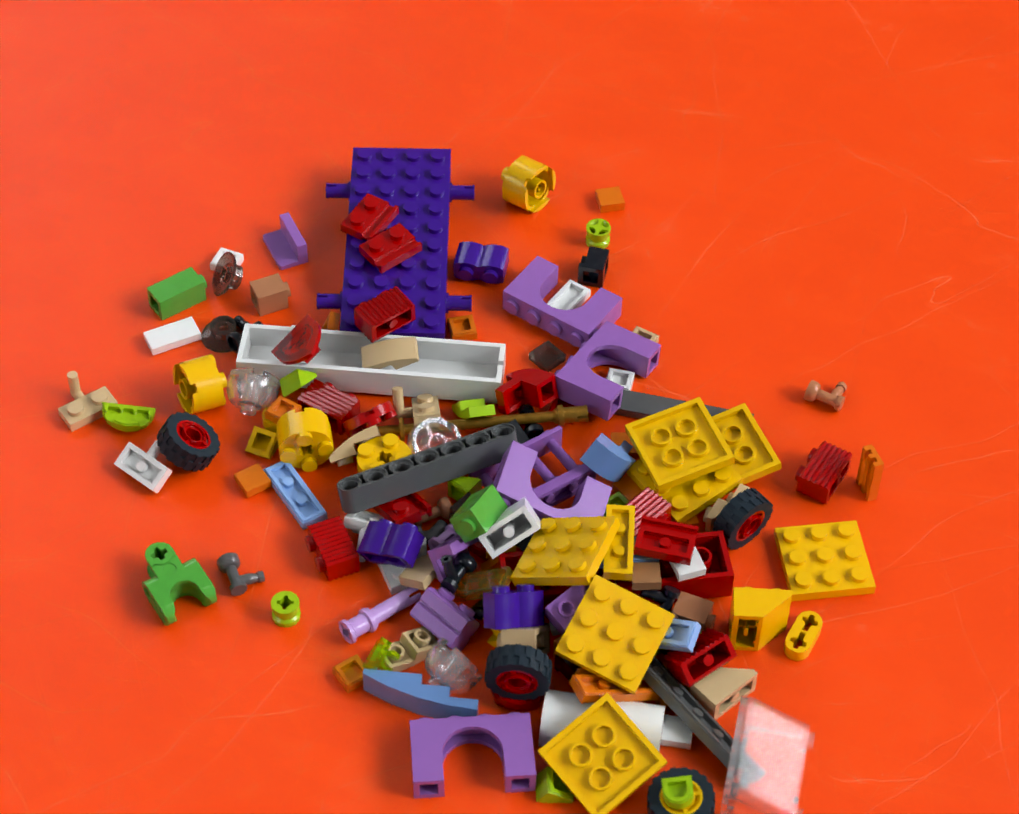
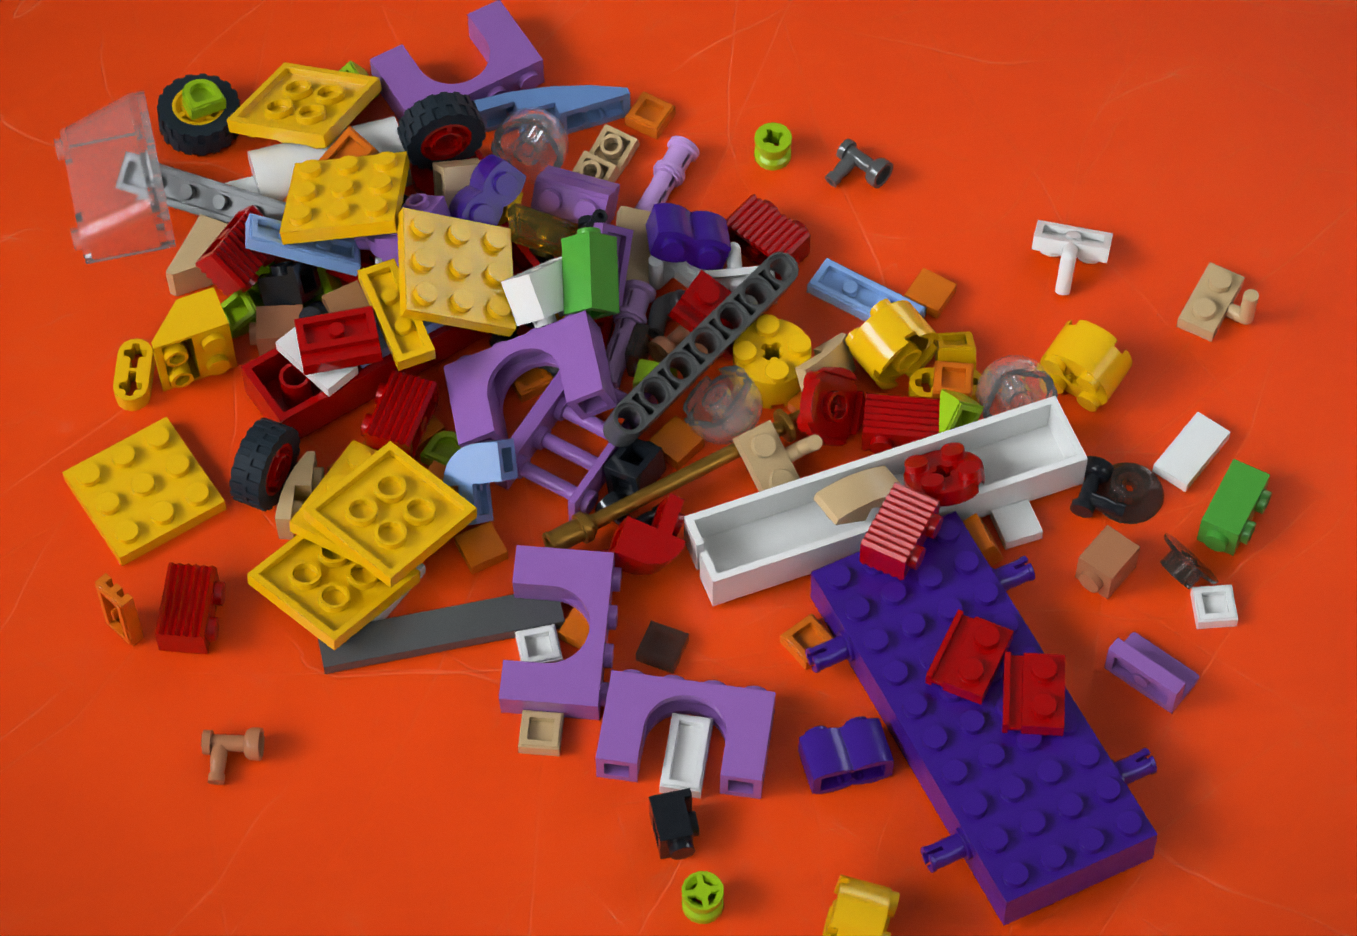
camera: 155 degrees right, 10 degrees up
lime plate [102,402,156,432] -> none
bright green piece [142,542,217,626] -> none
black wheel [156,412,220,472] -> none
shield [271,314,321,365] -> none
clear neon green tile [363,637,400,671] -> none
lime slope [452,398,496,419] -> none
none -> red plate [903,442,985,507]

